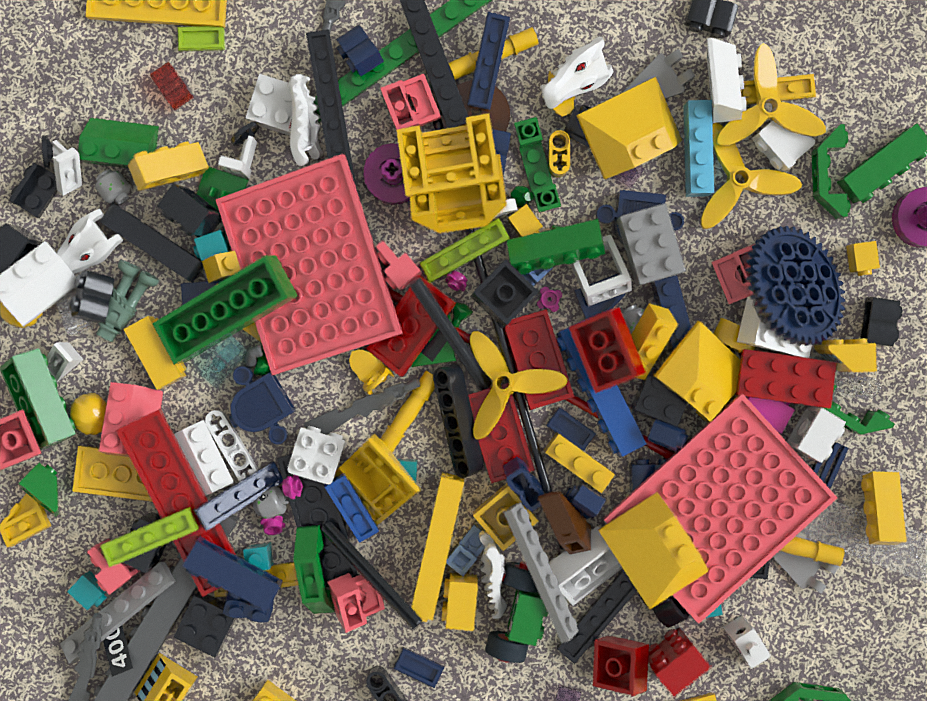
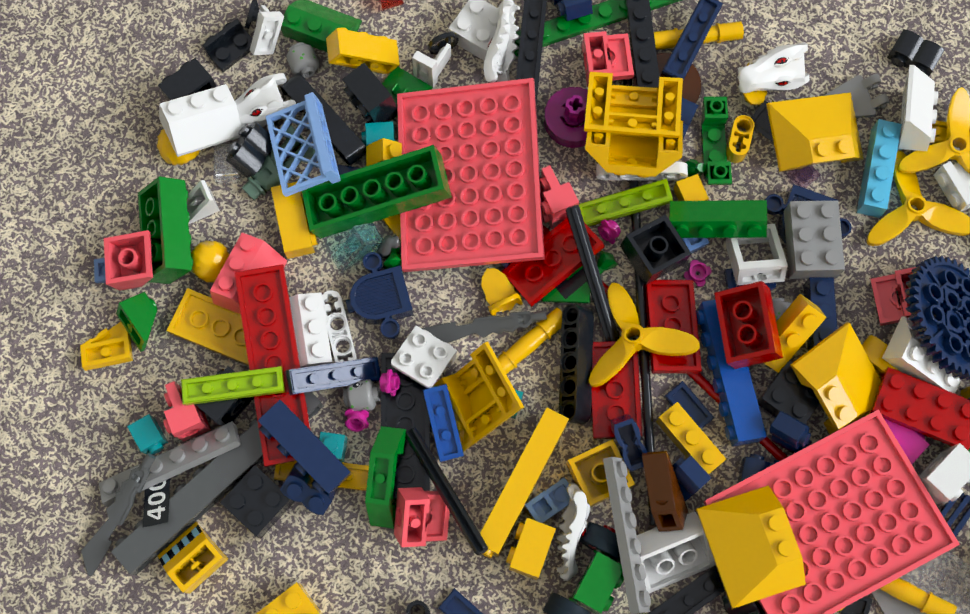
camera: 20 degrees right, 15 degrees down
none -> light blue fence [266,92,341,197]

